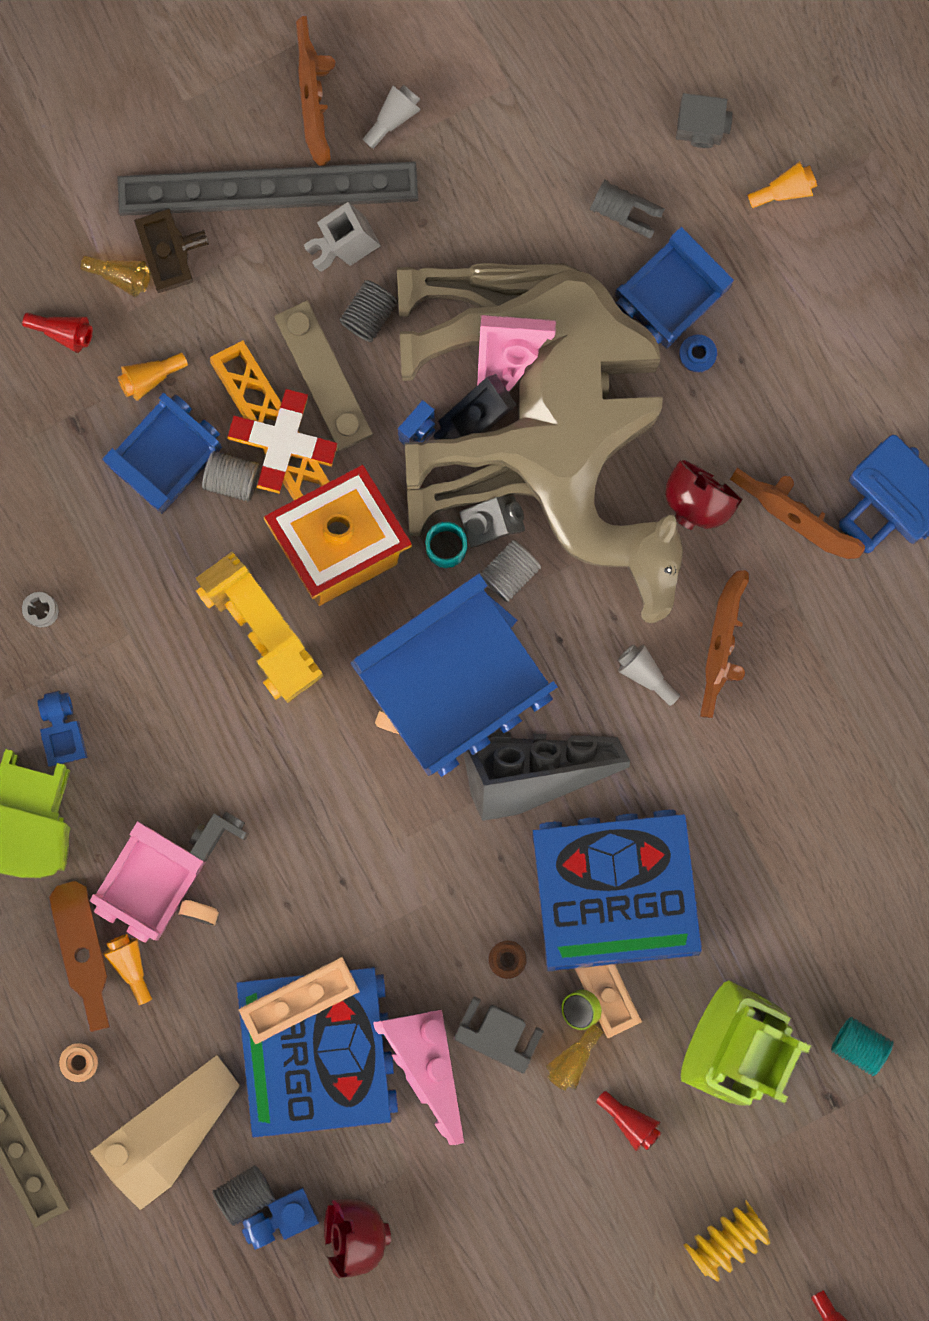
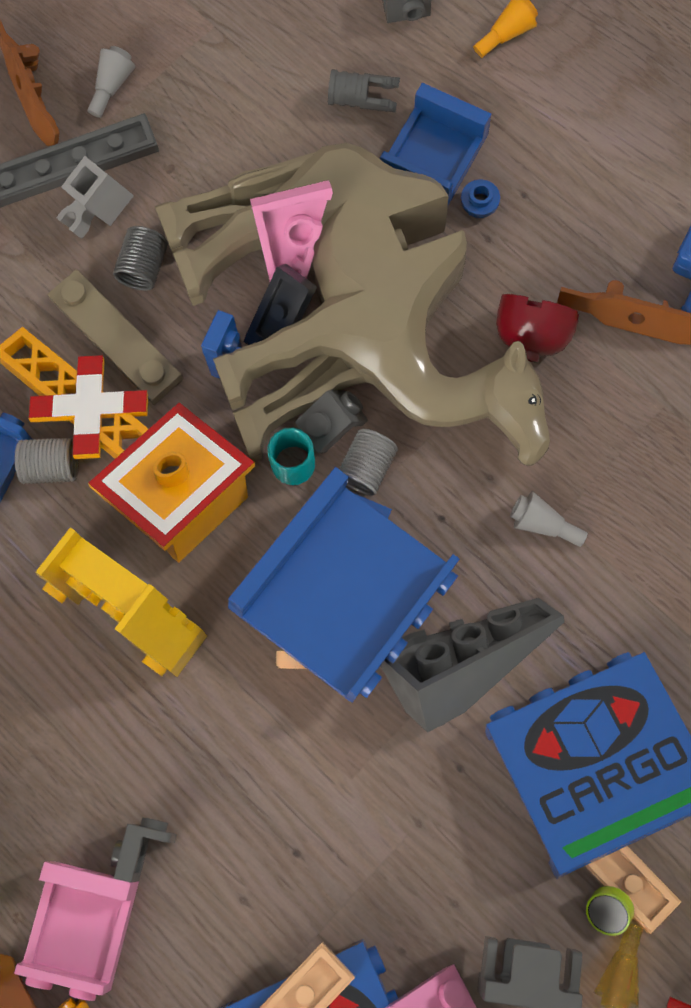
camera: 10 degrees left, 10 degrees down
light nougat tile [178,900,219,926] -> none
reddish brown plate [488,940,527,979] -> none
dark orange piece [700,570,749,718] -> none

